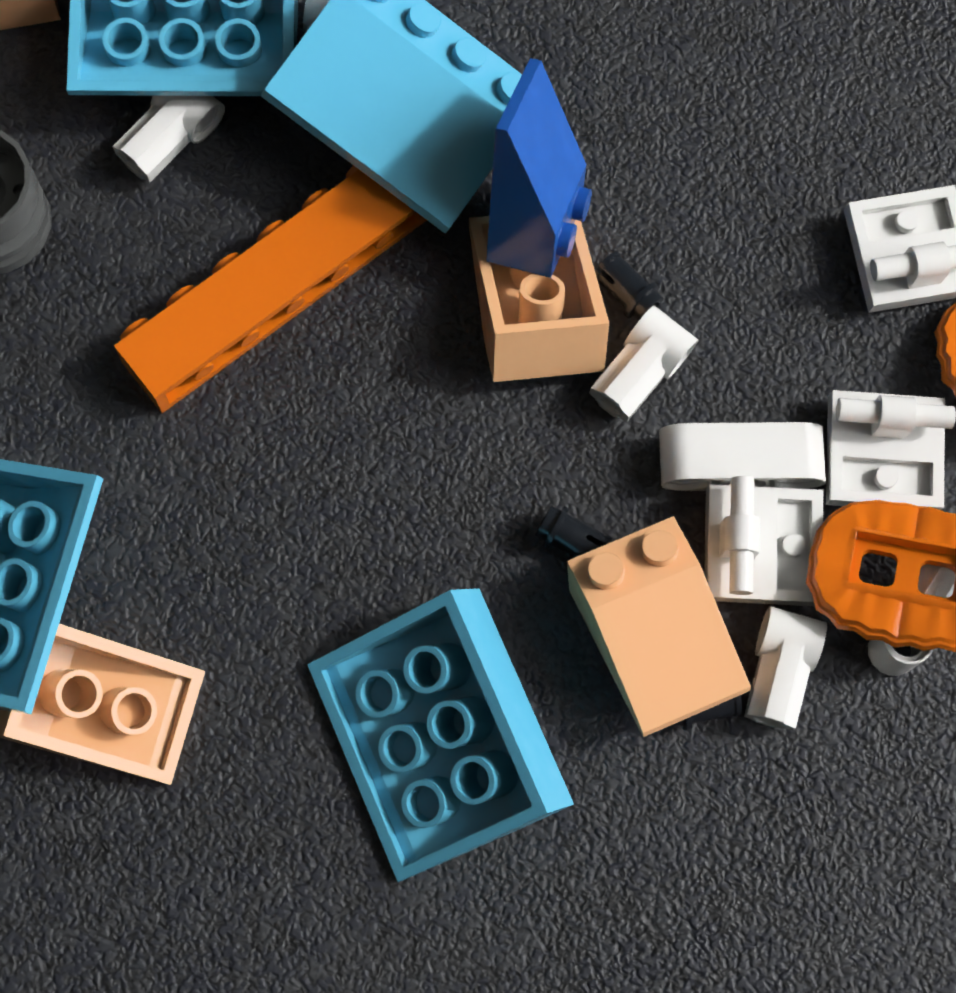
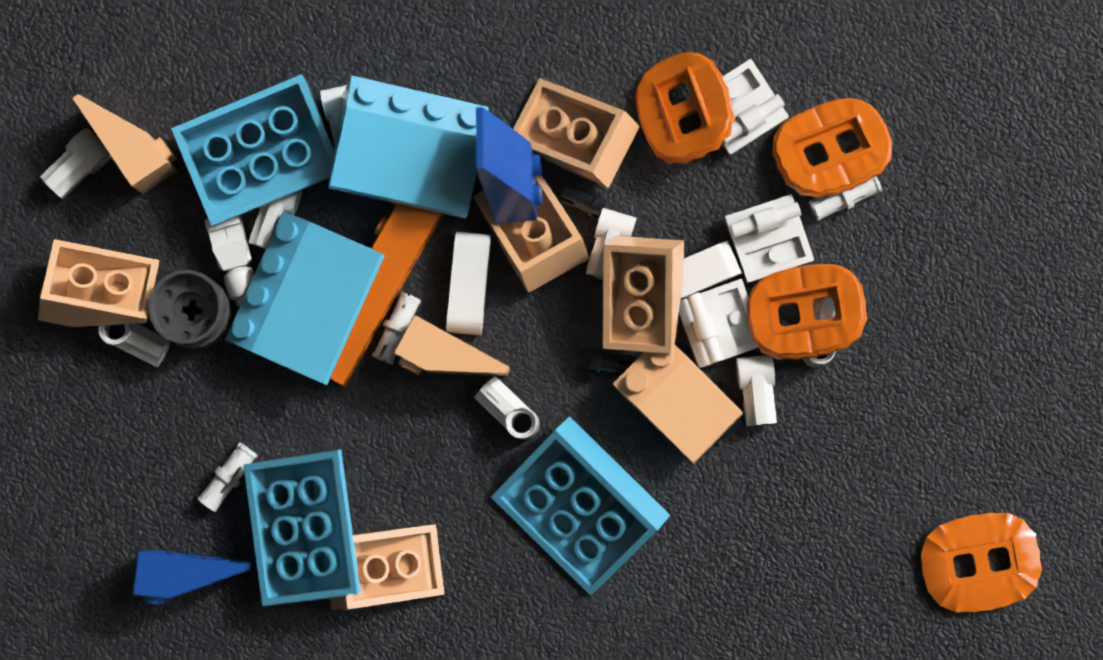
camera: 10 degrees left, 10 degrees up
none -> white piece [204,215,255,307]
none -> medium azure slope [225,211,385,385]
none -> white pin [372,292,421,365]
none -> light nougat slope [394,316,510,376]
none -> white beam [446,231,491,336]
none -> white piece [474,376,540,440]
none -> light nougat slope [513,78,640,188]
none -> light nougat slope [603,236,684,354]
none -> orange piece [635,52,735,164]

